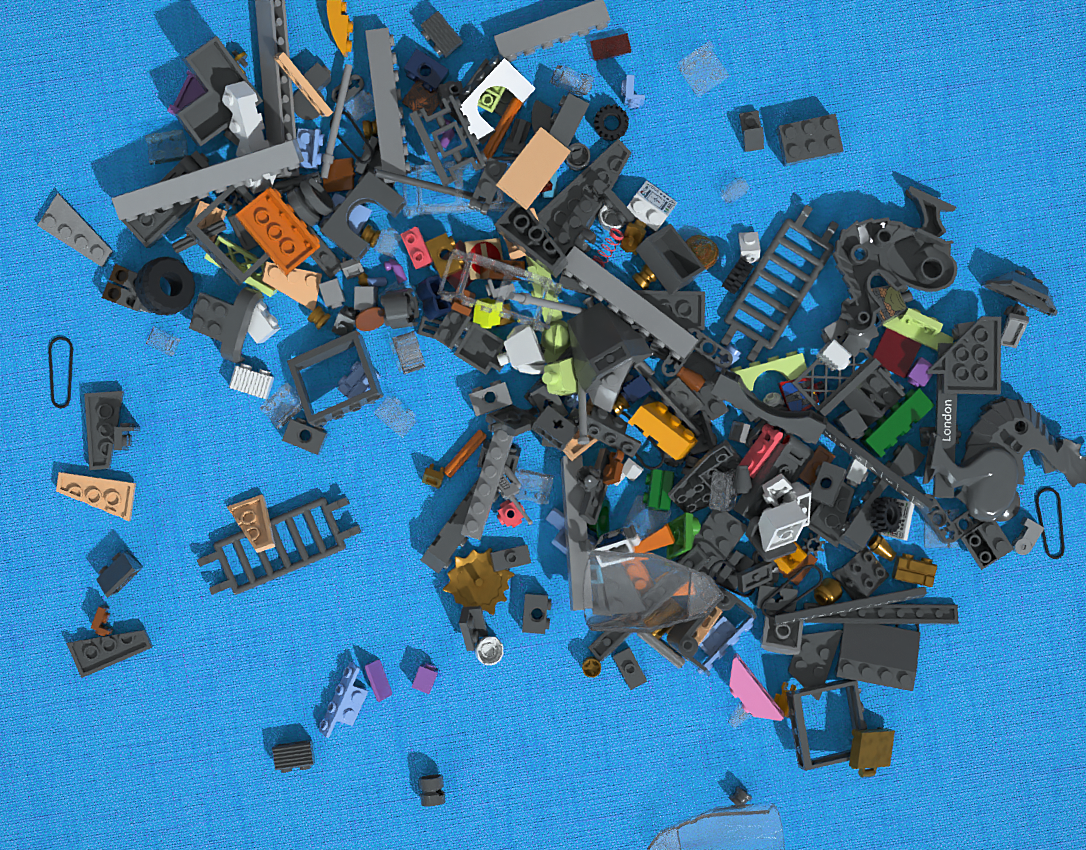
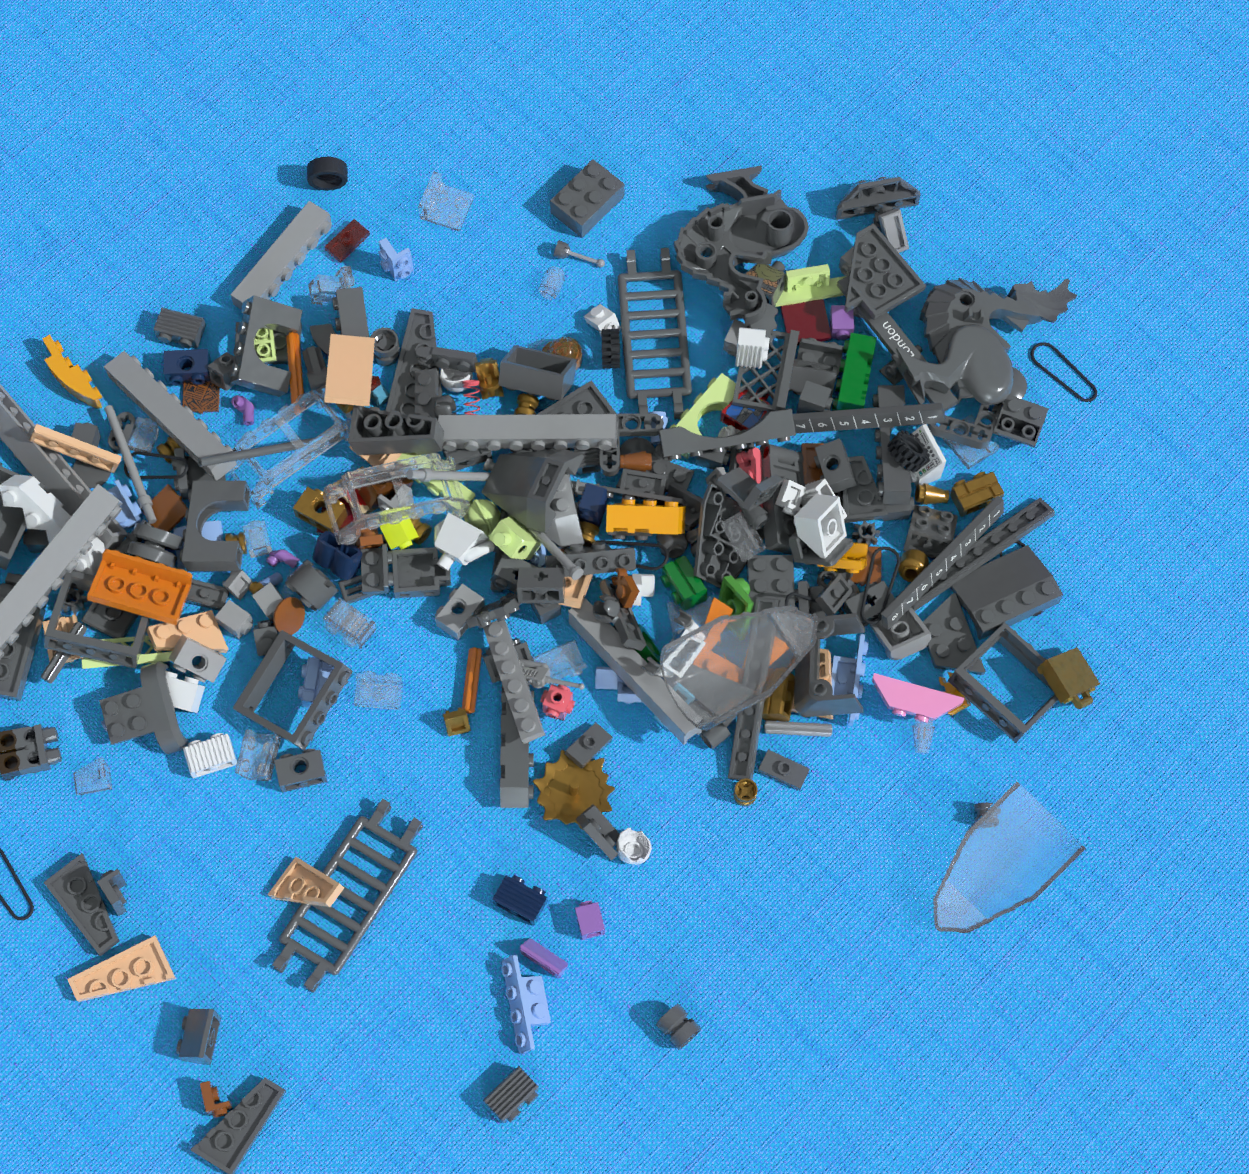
camera: 35 degrees left, 20 degrees down
black tyre [135,257,195,316] -> none
pearl gold wheel [307,306,331,330] -> none
coral bracket [400,227,433,269] -> none
dark grey fence [409,94,488,187] -> none
dark grey plate [468,157,507,215] -> none
dark grey brick [522,592,552,634] -> none
black tyre [594,104,629,141] -> none
white slope [627,181,678,233] -> none
dark grey slope [739,111,764,152] -> none
white brick [845,457,869,488] -> none
light grey leg [1011,517,1044,555] -> none
none -> light grey brick [169,634,227,683]
none -> dark blue brick [492,875,548,926]
none -> hinge [553,240,605,268]
none -> dark grey bracket [716,467,783,511]

